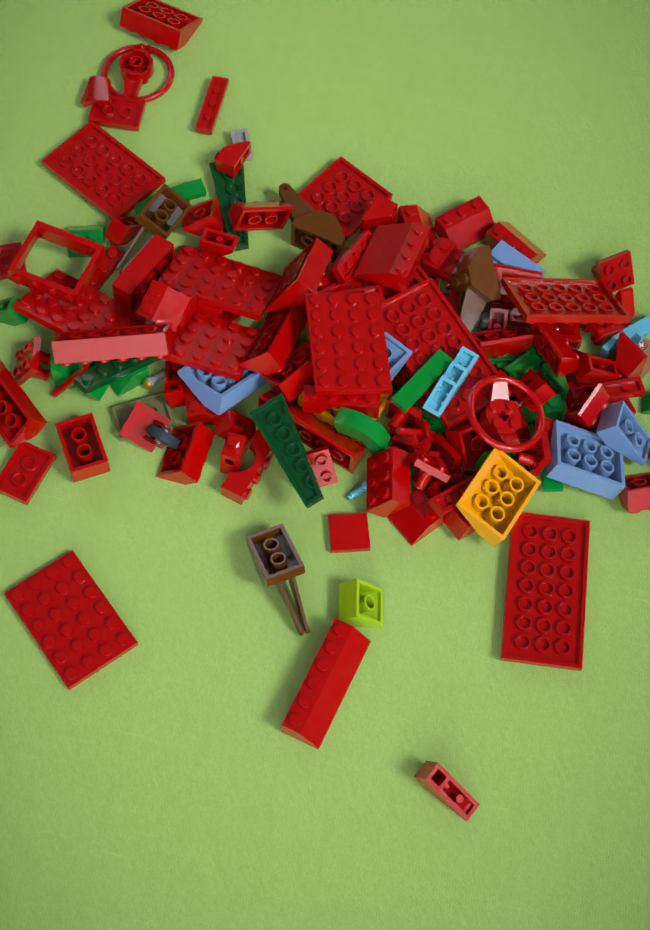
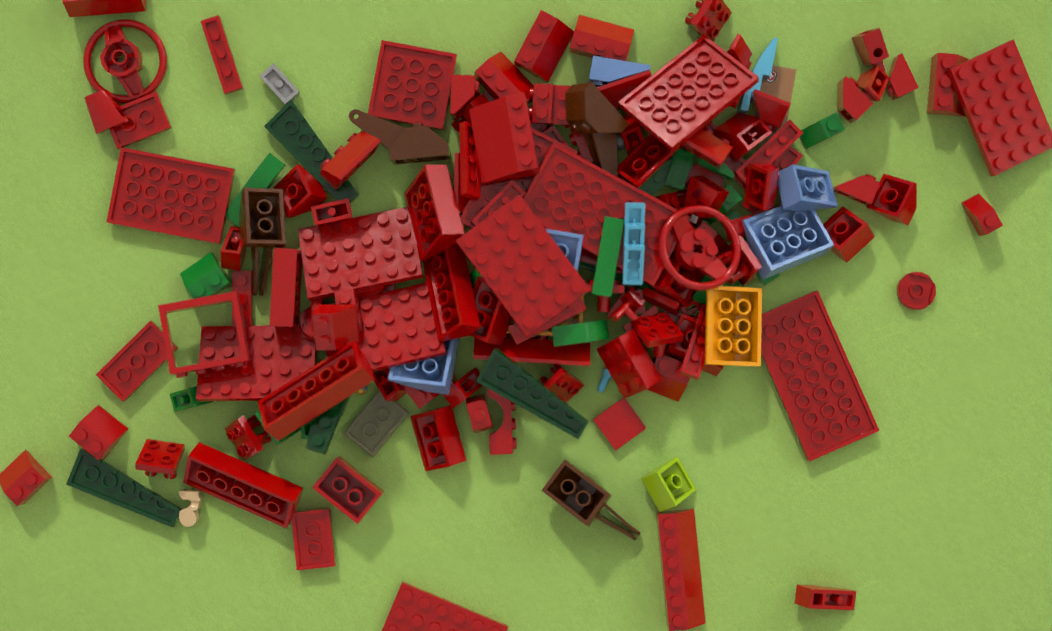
camera: 25 degrees left, 25 degrees up
red bar [51,364,89,398] -> none
red plate [119,401,180,453] -> none
red slope [214,141,251,177] -> none

